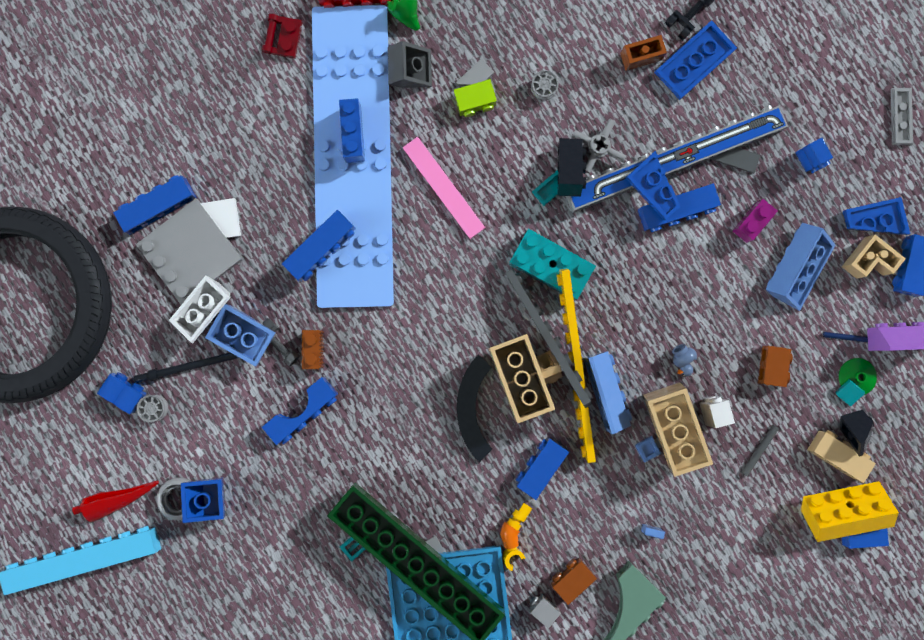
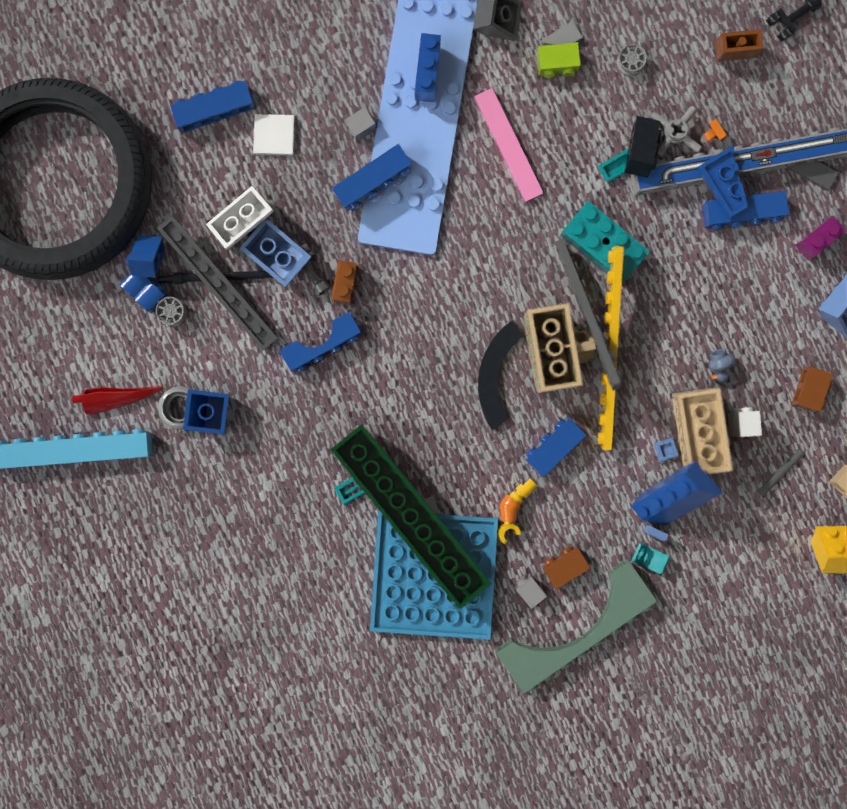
camera: 15 degrees right, 0 degrees up
light grey plate [136,198,243,305] -> none
medium blue slope [583,351,632,434] -> none
blue plate [654,20,737,100] -> none
none -> blue brick [127,235,165,278]
none -> dark grey plate [157,215,278,351]
none -> light grey brick [345,107,377,142]
none -> blue slope [631,461,723,525]
none -> teal bracket [632,543,669,574]
none -> orange tile [703,119,727,142]

